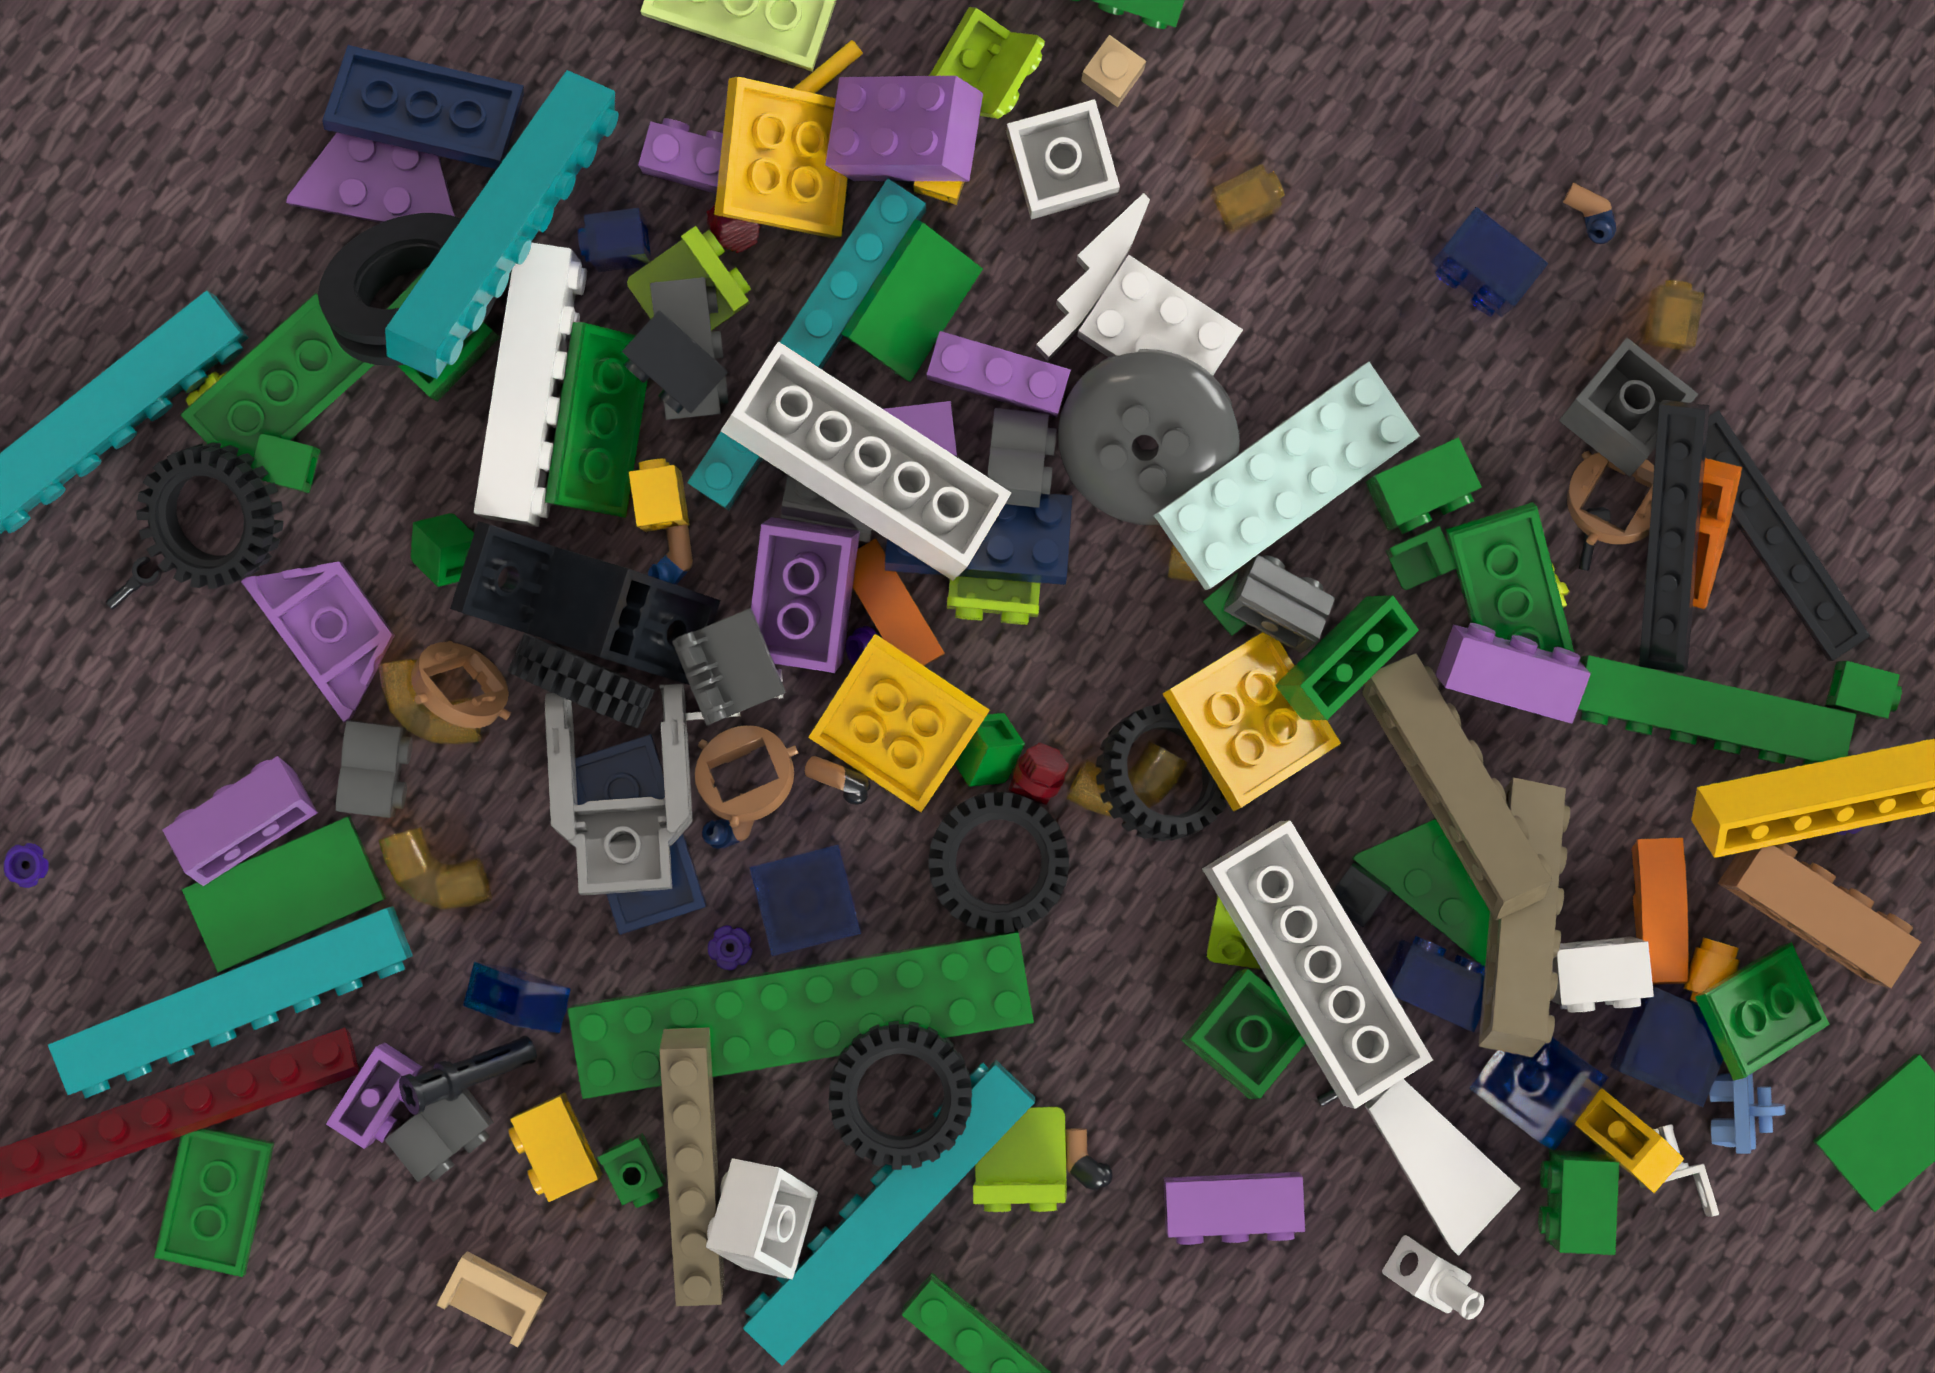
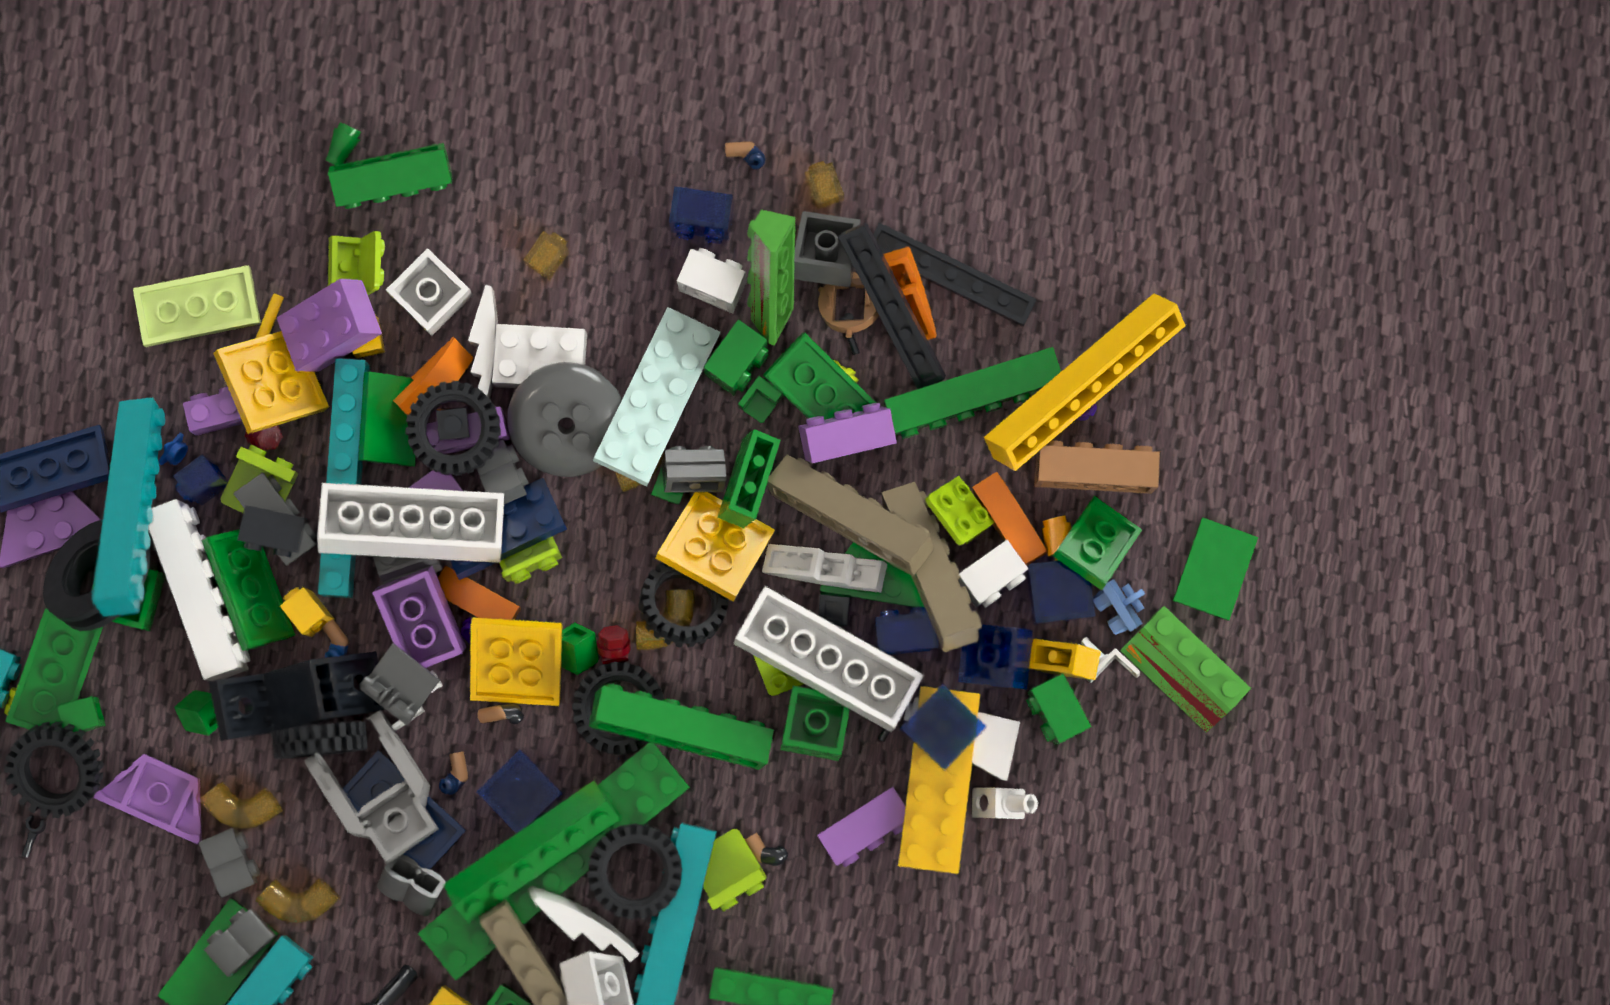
camera: 35 degrees left, 5 degrees down
medium lavender brick [162,756,318,886] -> none
medium nougat piece [411,641,511,728] -> none
clear blue brick [463,962,571,1033] -> none
medium nougat piece [695,726,799,828] -> none
dark purple plate [708,925,752,970] -> none
tan brick [1081,35,1146,107] -> none
green brick [1825,661,1902,719] -> none
none -> blue plate [159,433,188,465]
none -> dark grey brick [204,909,277,977]
none -> dark grey brick [377,854,446,916]
none -> orange slope [393,337,474,415]
none -> black tyre [406,381,501,476]
none -> black plate [436,406,470,440]
none -> green brick [443,781,620,924]
none -> white slope [528,886,639,962]
none -> green brick [589,684,774,770]
none -> white brick [677,248,747,313]
none -> bright green slope [747,210,795,345]
none -> white slope [762,544,887,592]
none -> yellow plate [898,686,980,874]
none -> clear blue brick [900,684,987,771]
none -> lime bracket [925,476,994,545]
none -> bright green slope [1120,606,1251,733]

